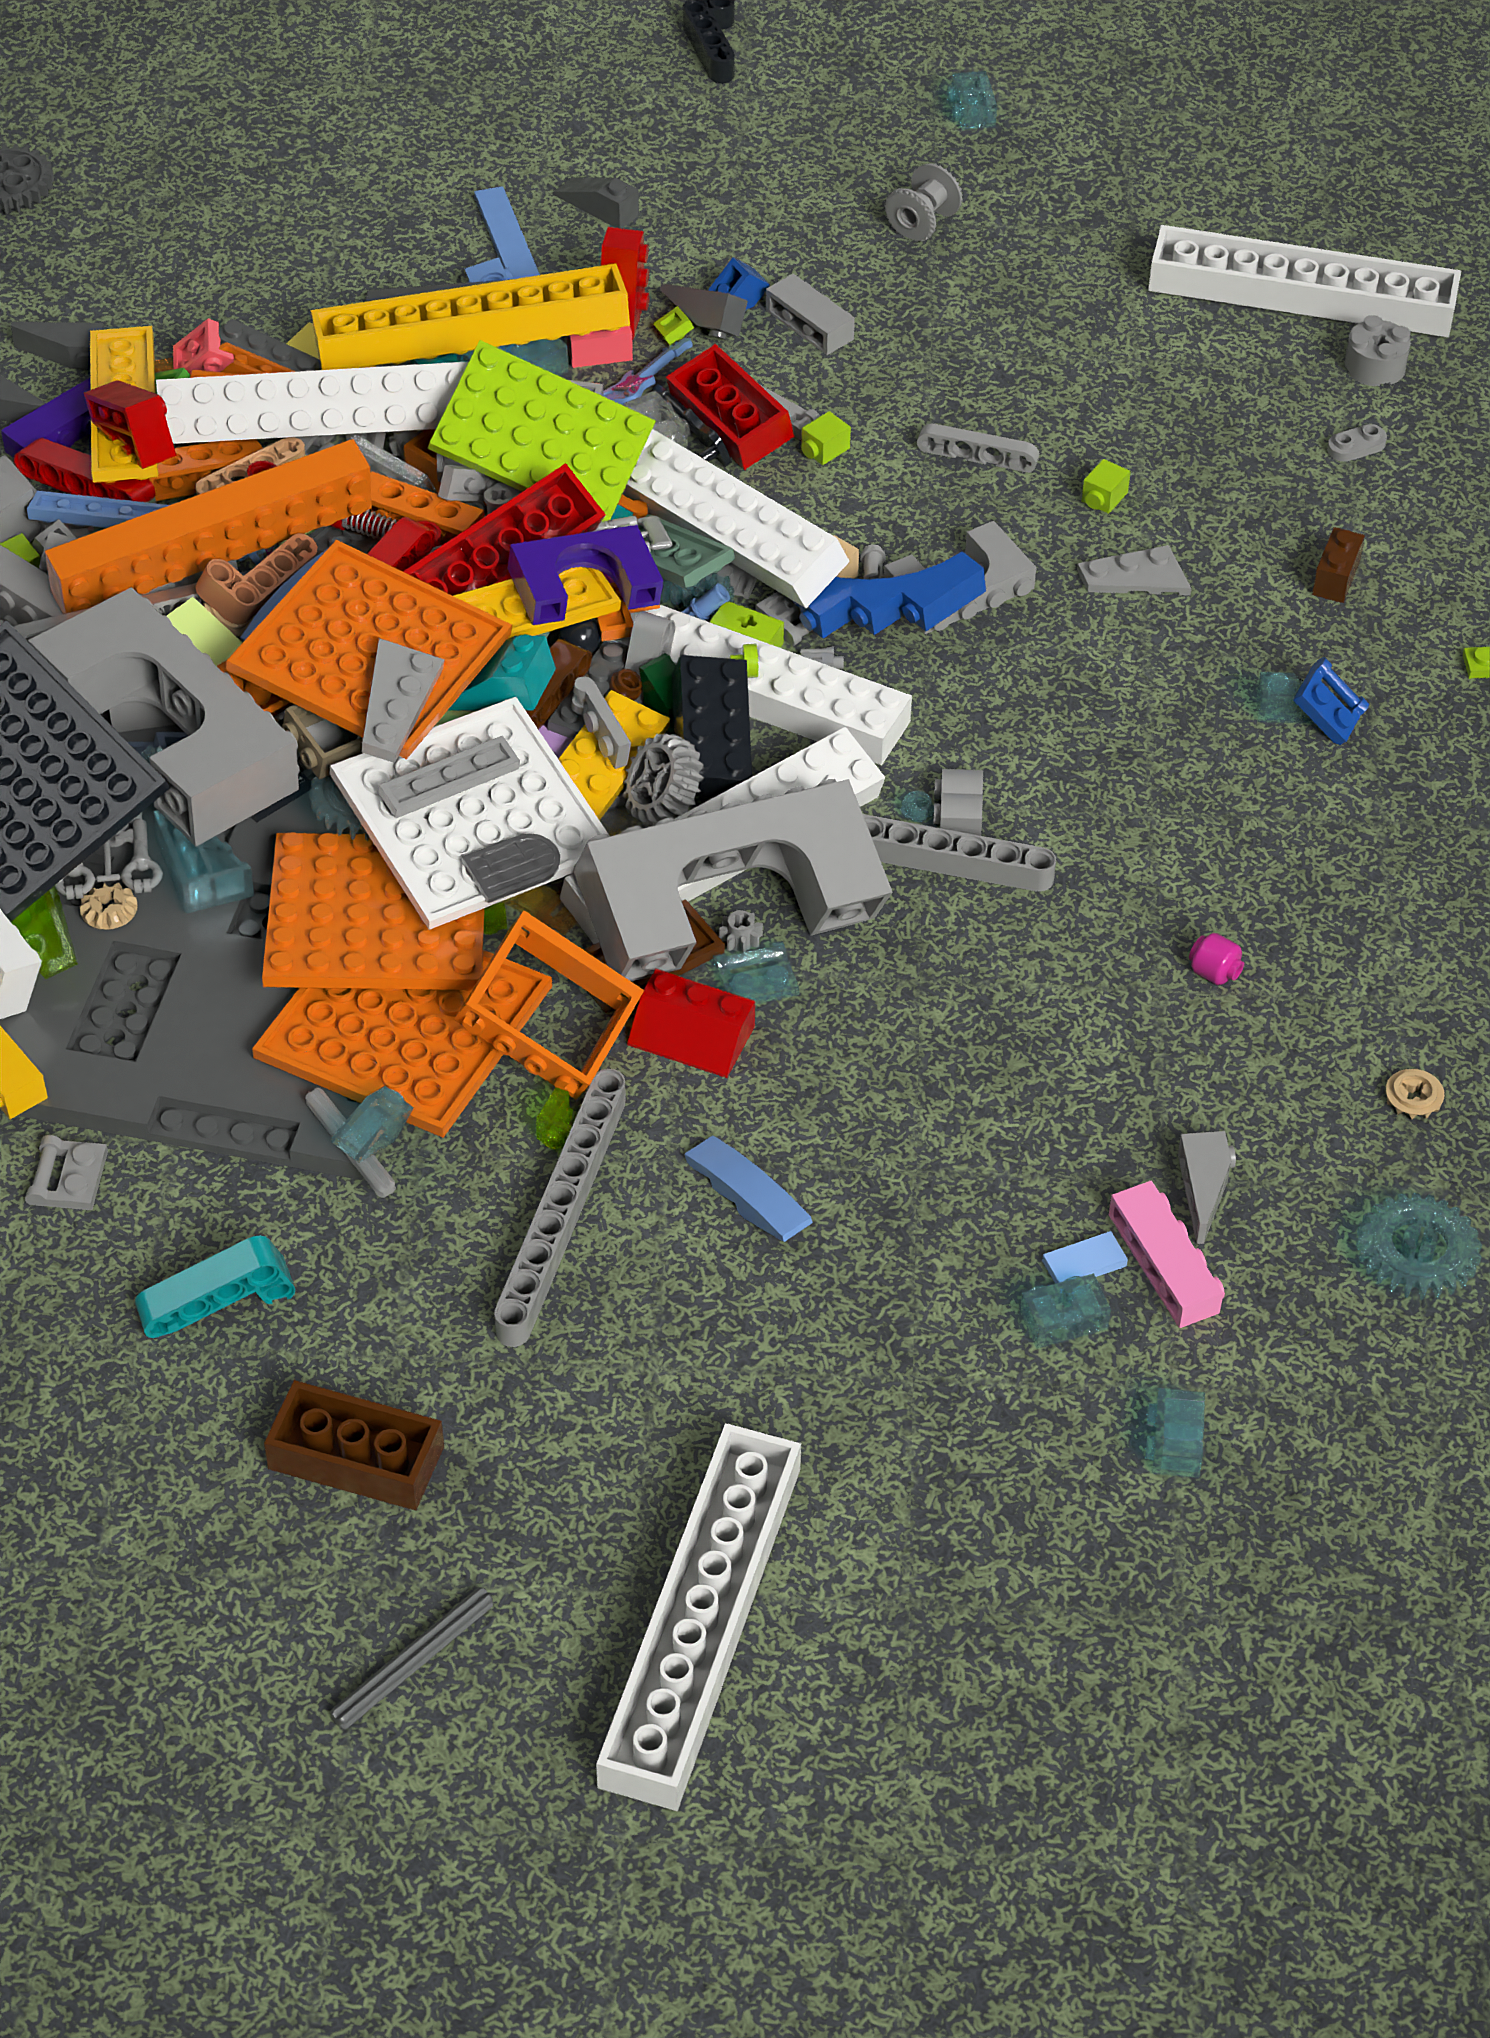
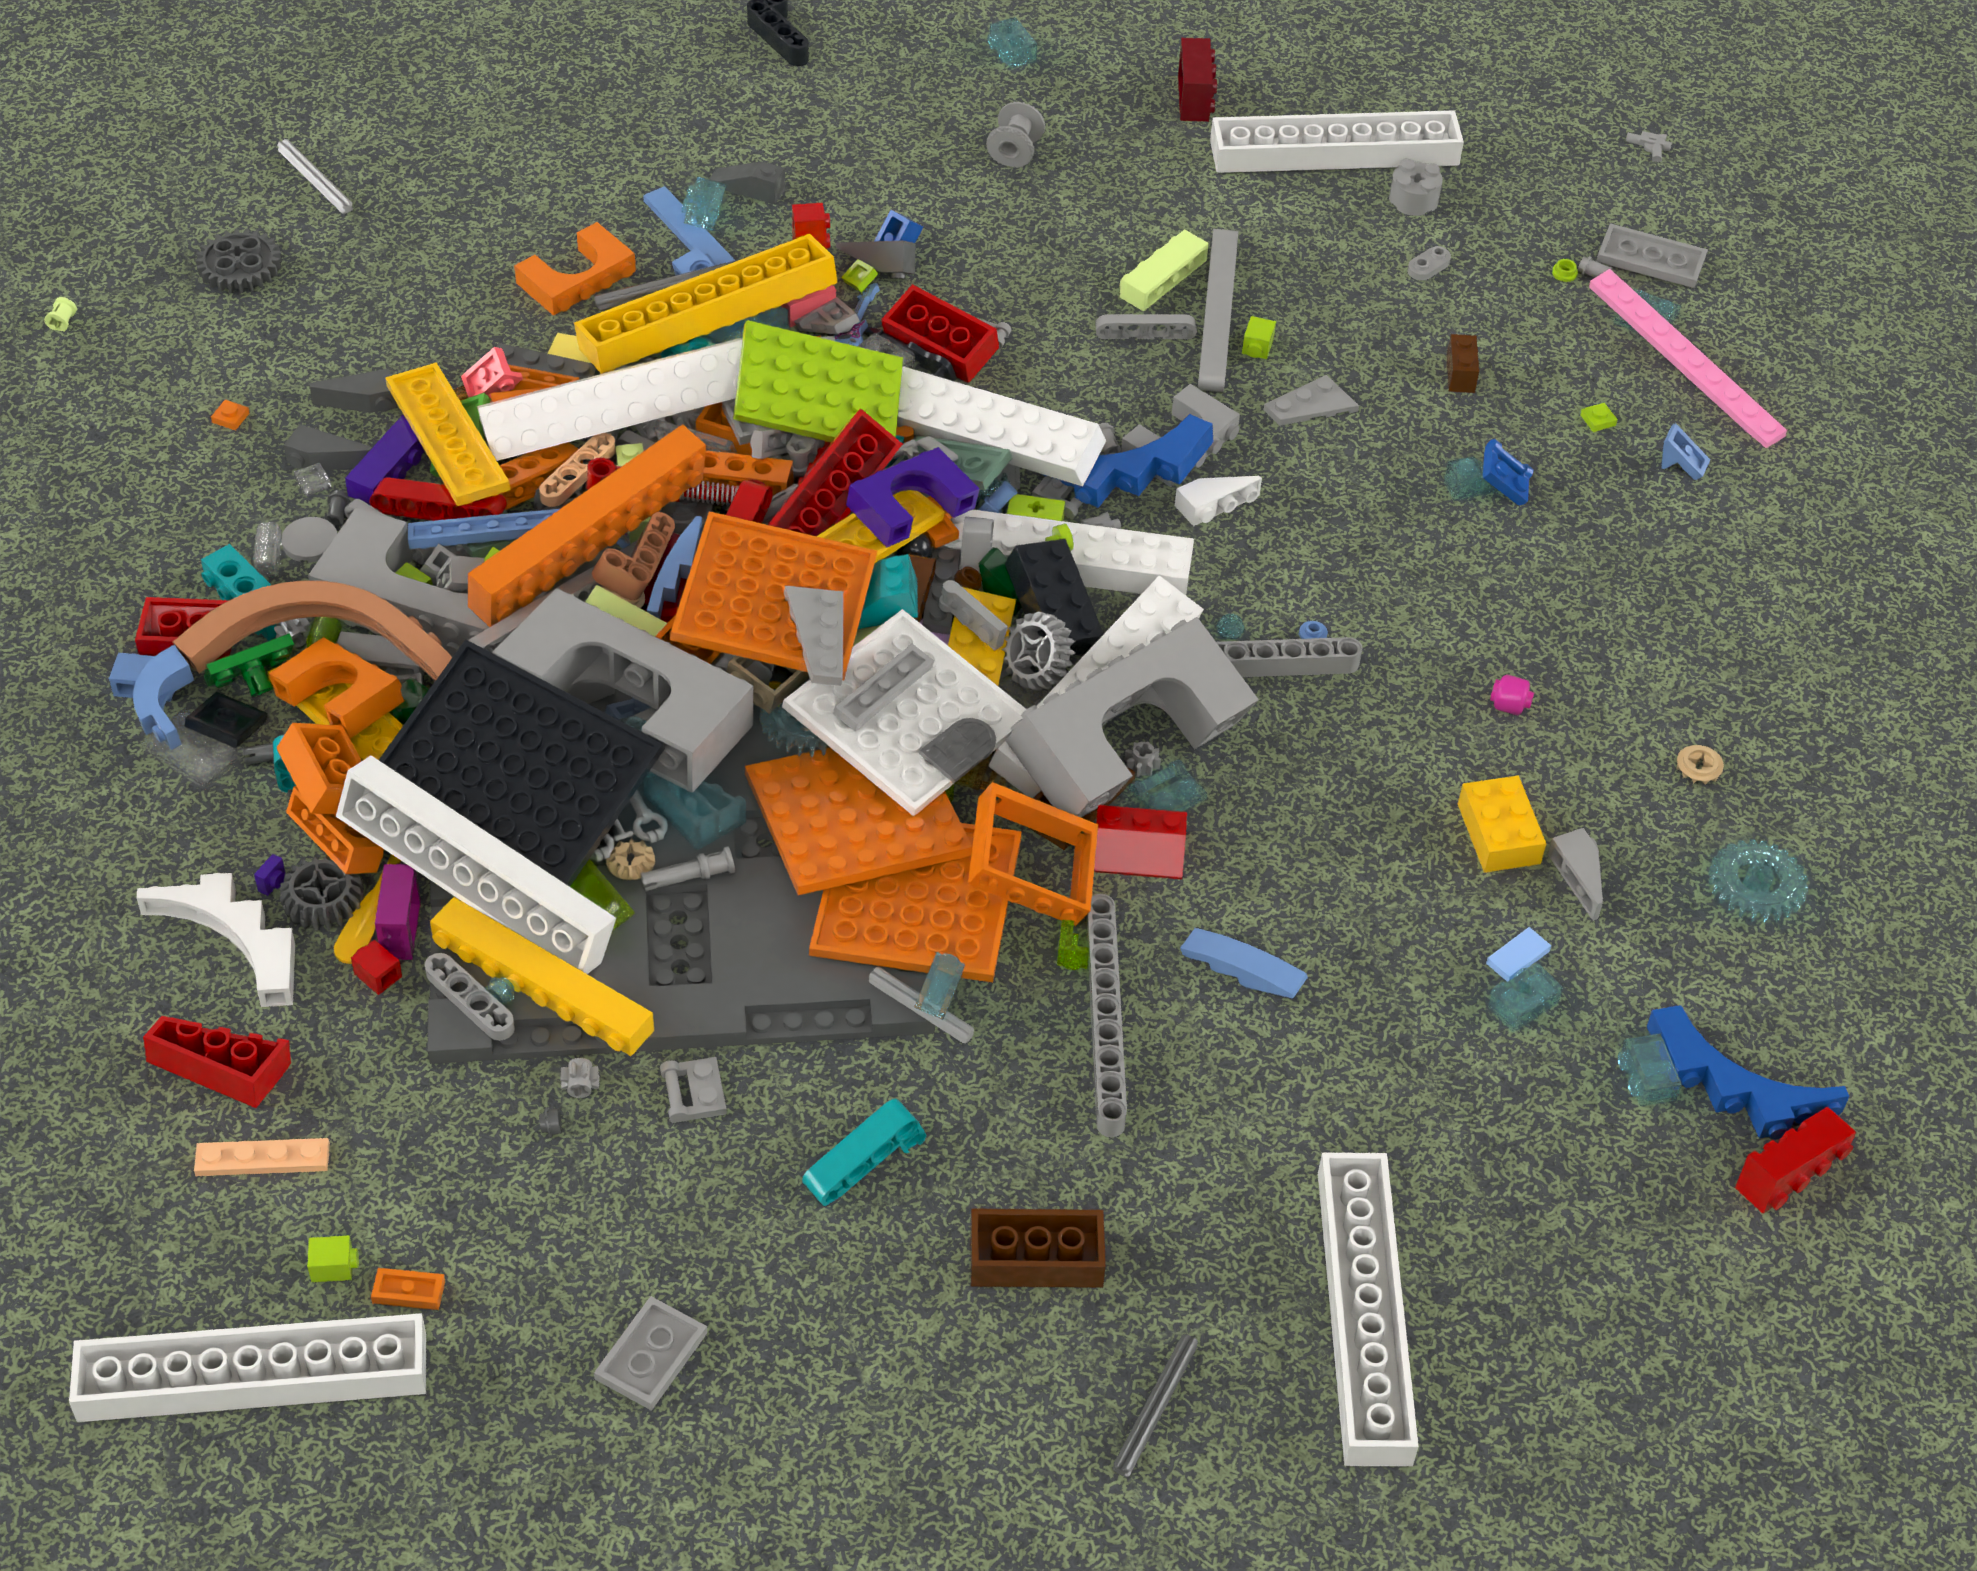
camera: 20 degrees left, 0 degrees up
red wedge [84,380,177,469] -> none
light grey brick [766,274,855,355] -> none
lime brick [801,411,851,465] -> none
light grey brick [933,769,983,836] -> none
bright pink brick [1109,1180,1225,1328] -> none
none -> axle [277,139,353,214]
none -> orange arch [514,222,636,316]
none -> light grey pin [640,846,735,892]
none -> clear light blue brick [681,176,726,231]
none -> light grey wing [794,297,860,335]
none -> yellowish green brick [1120,229,1209,311]
none -> white slope [1175,476,1262,526]
none -> dark red piece [1178,37,1217,122]
none -> light grey beam [1198,228,1238,393]
none -> medium blue plate [1299,621,1328,639]
none -> yellow brick [1458,775,1546,873]
none -> blue arch [1647,1005,1849,1139]
none -> red wedge [1735,1107,1856,1214]

